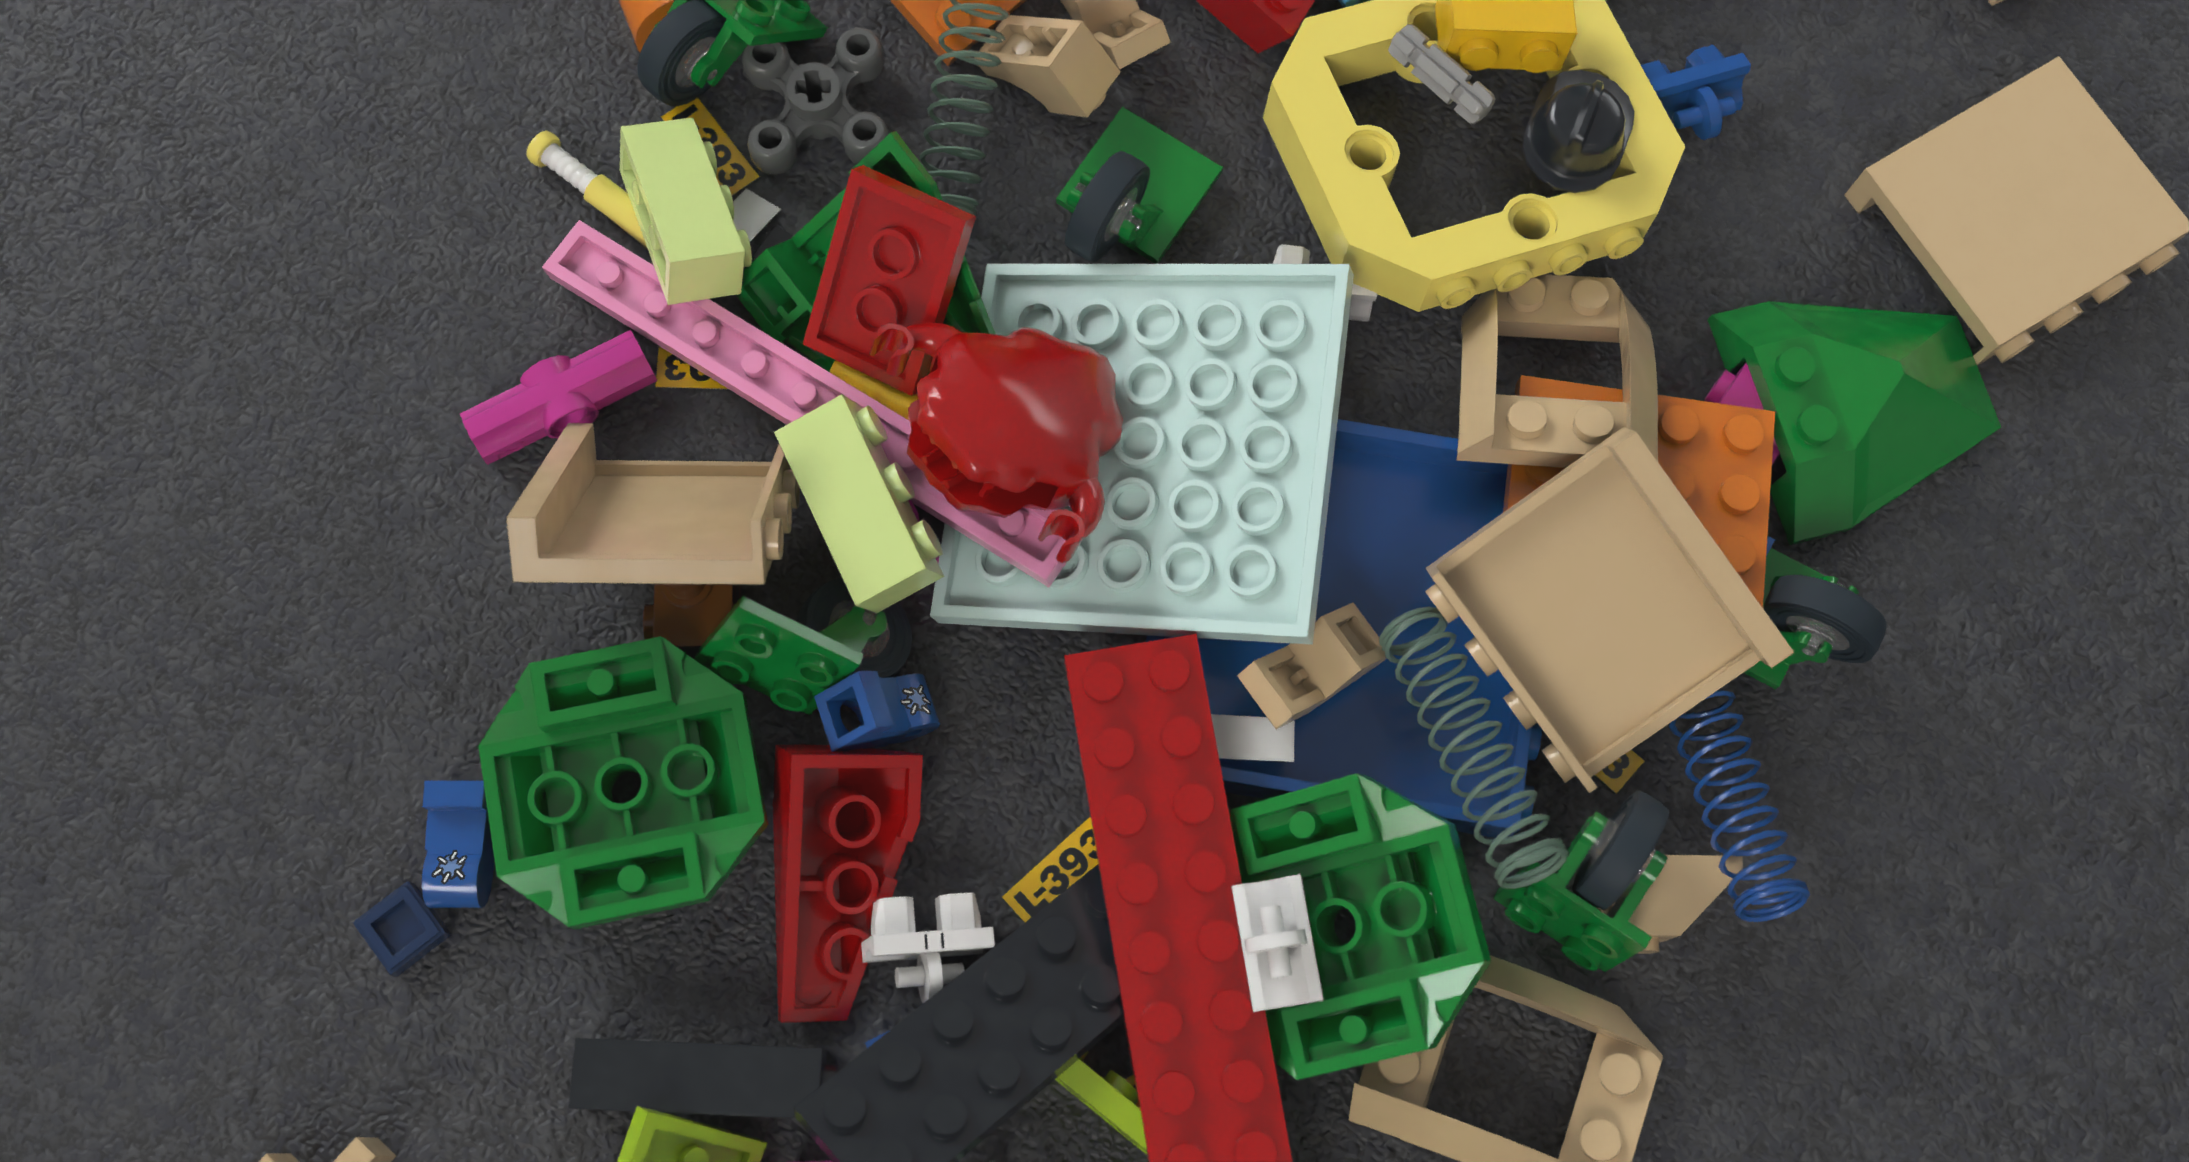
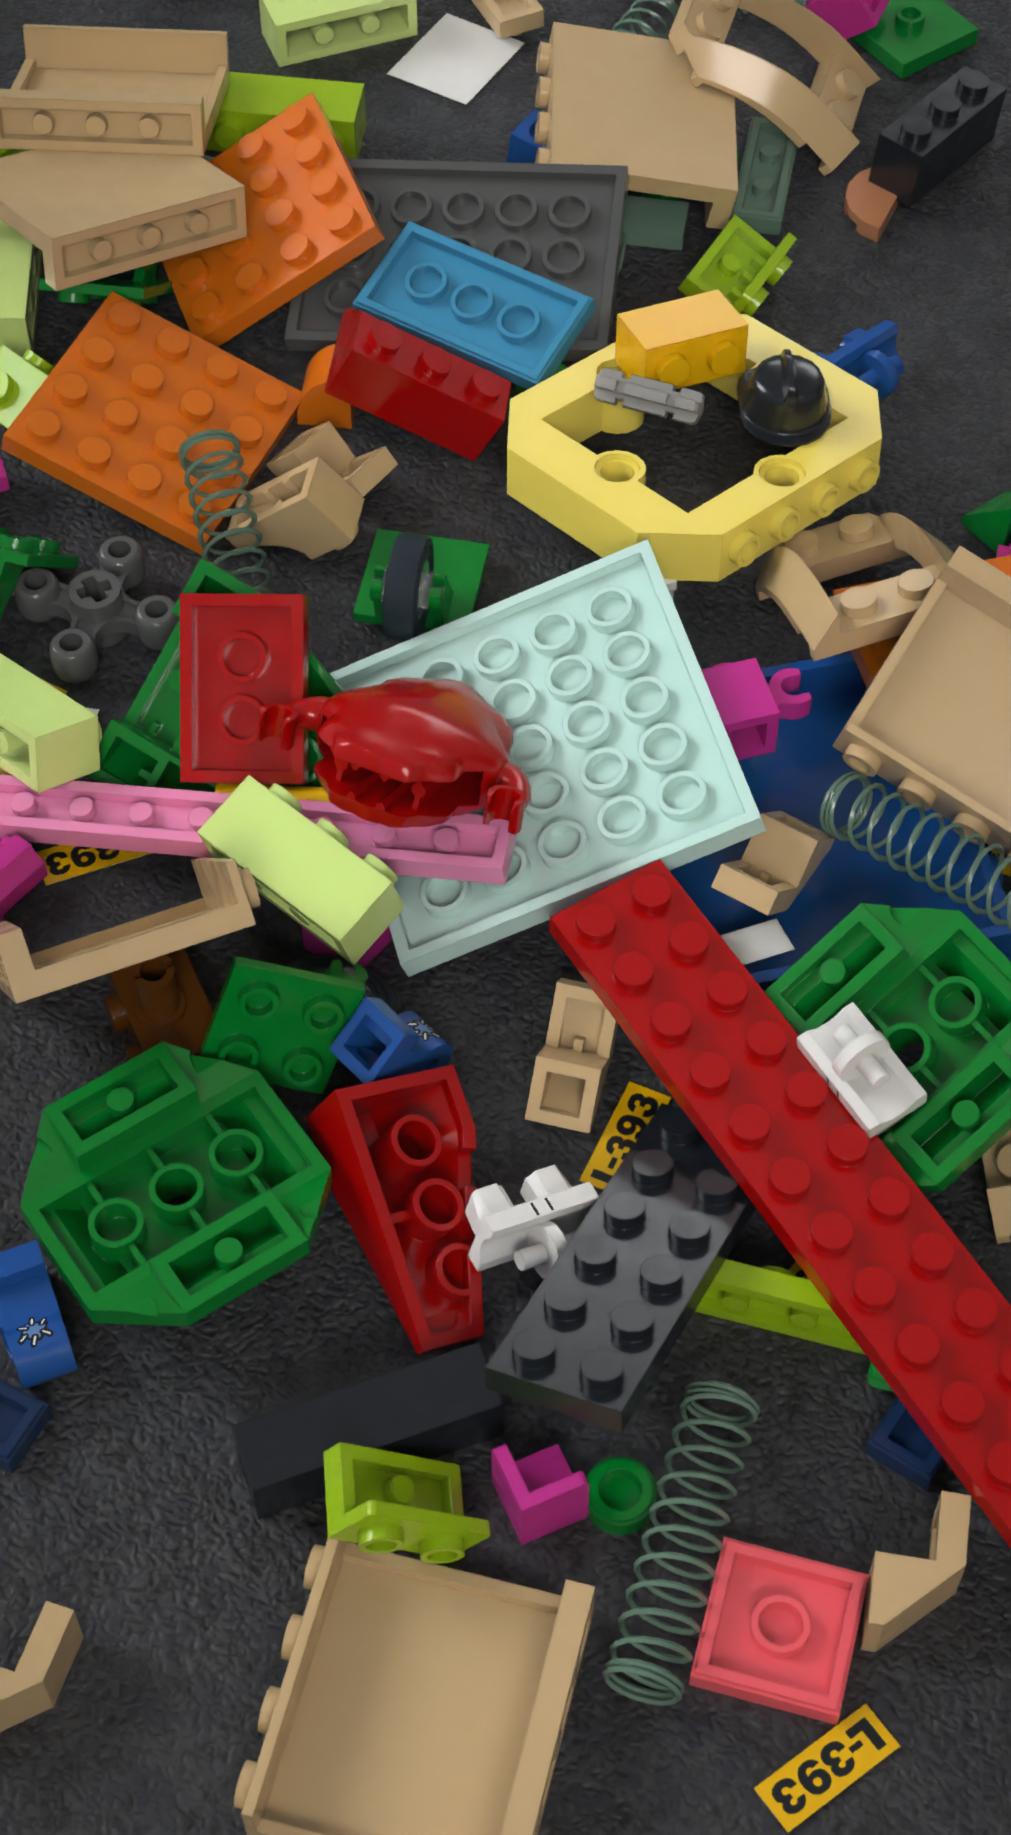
camera: 20 degrees left, 20 degrees down
none -> tan slope [525,978,618,1134]
none -> dark pink brick [701,657,812,760]

